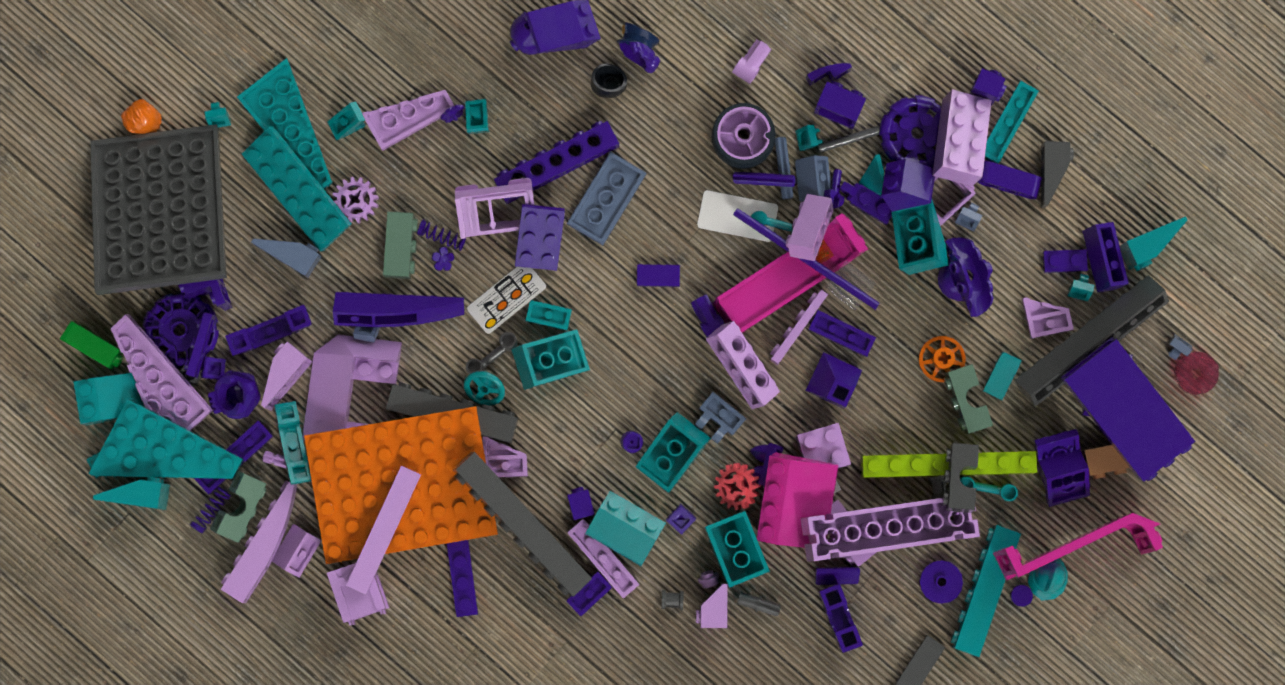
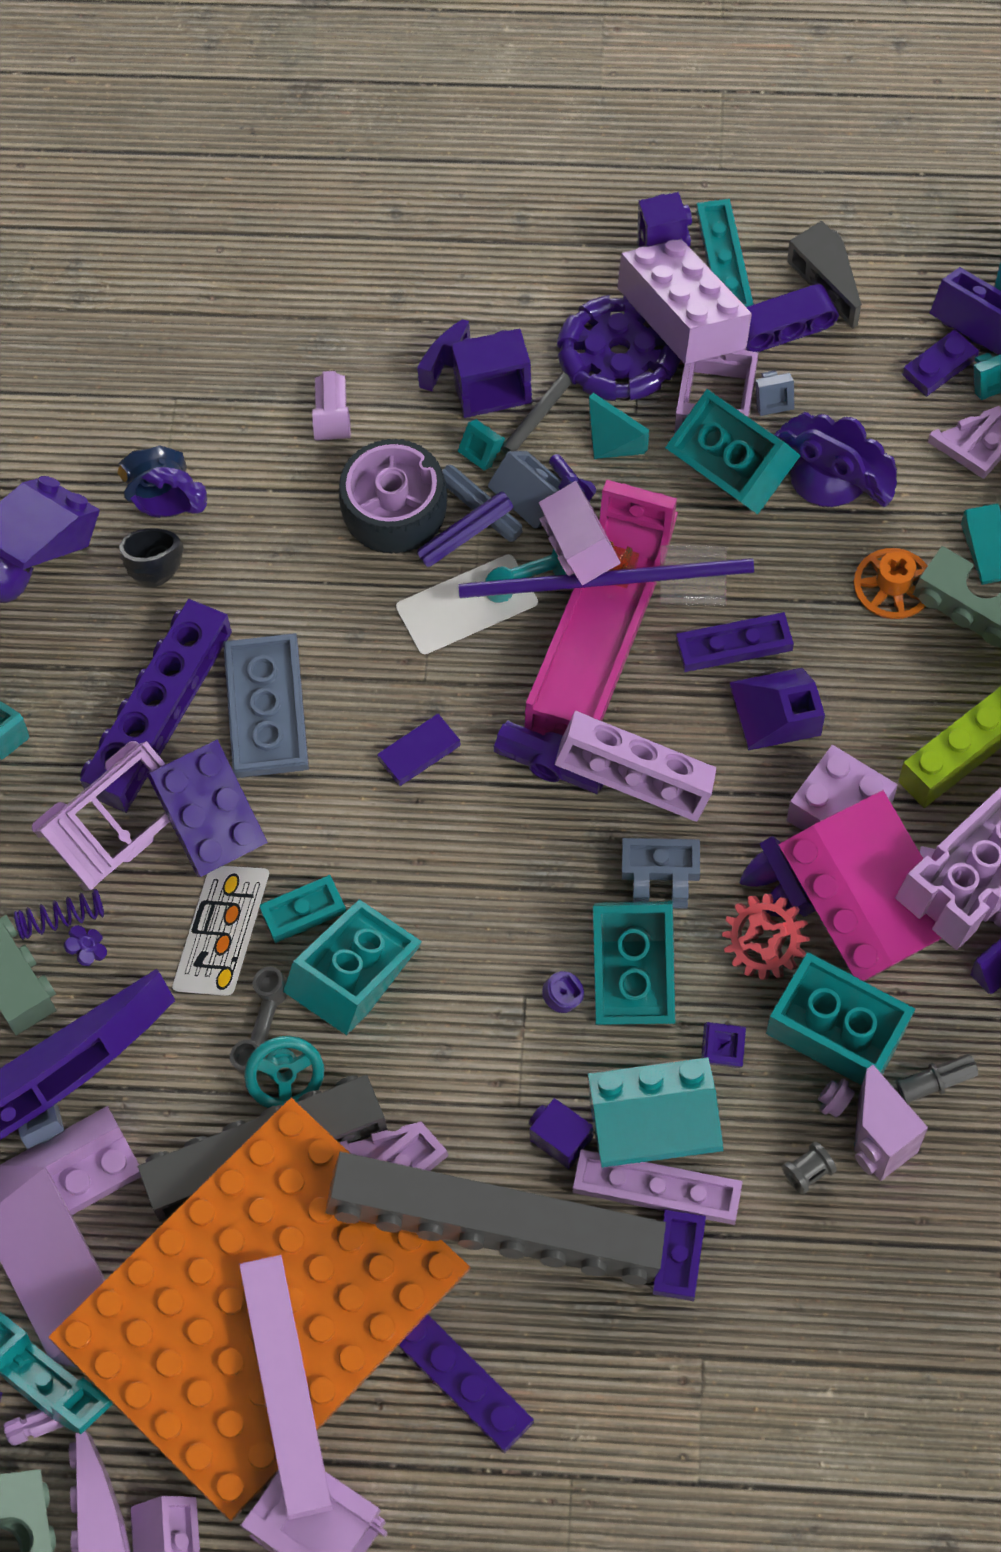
camera: 35 degrees left, 20 degrees down
lavender plate [770,290,828,365] -> none
dark purple hinge [839,181,892,225] -> none
dark purple slope [881,159,935,211] -> none

